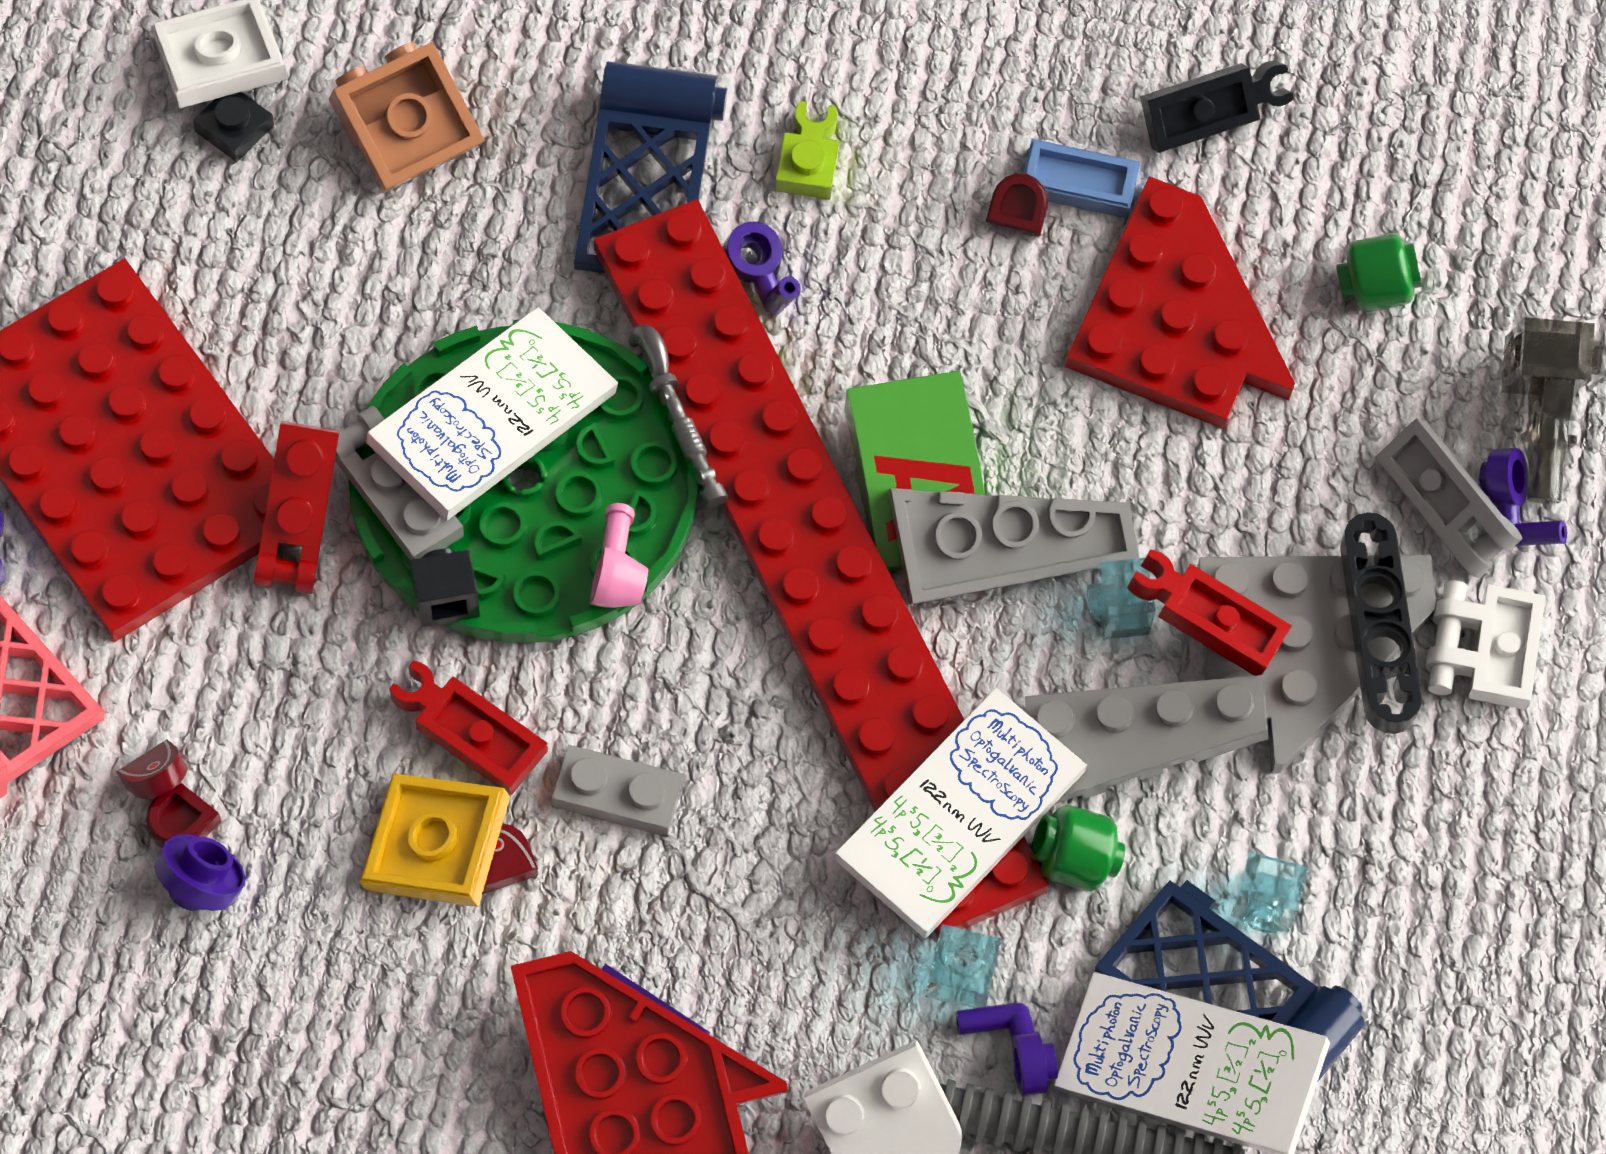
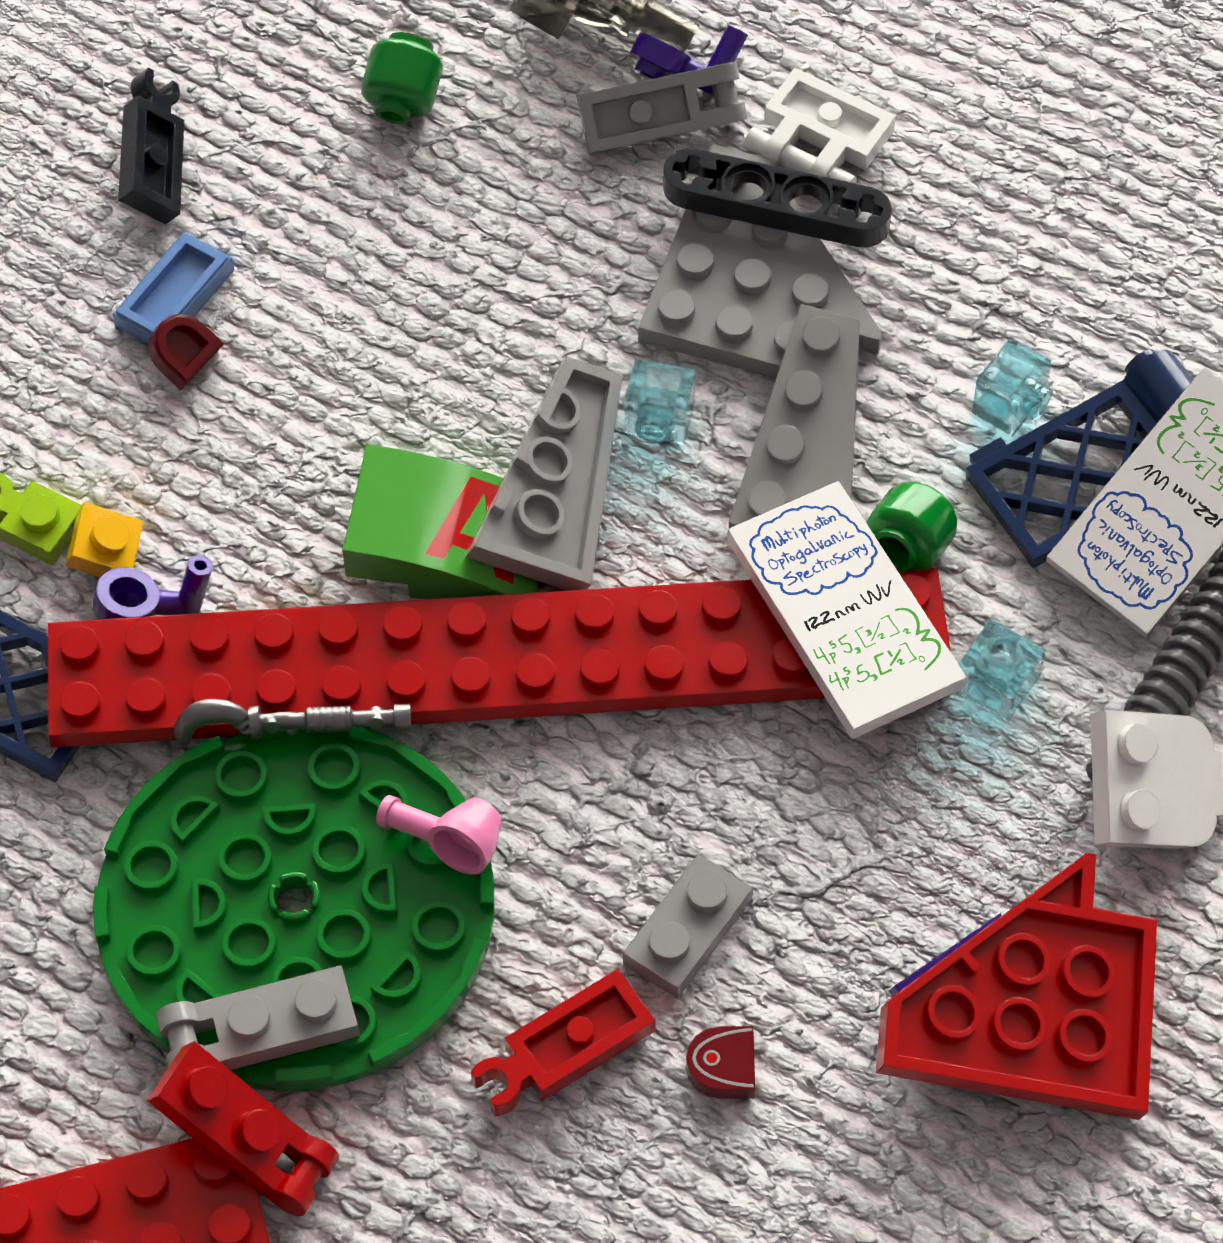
camera: 65 degrees left, 5 degrees down
yellow tile [359,773,510,907] -> none
white tile [366,307,618,521] -> none
black plate [410,549,480,628] -> none
dark purple plate [955,1002,1058,1097] -> none
red wing [1065,176,1295,429] -> none
red plate [1127,550,1292,676] -> none
none -> yellow plate [65,502,144,577]

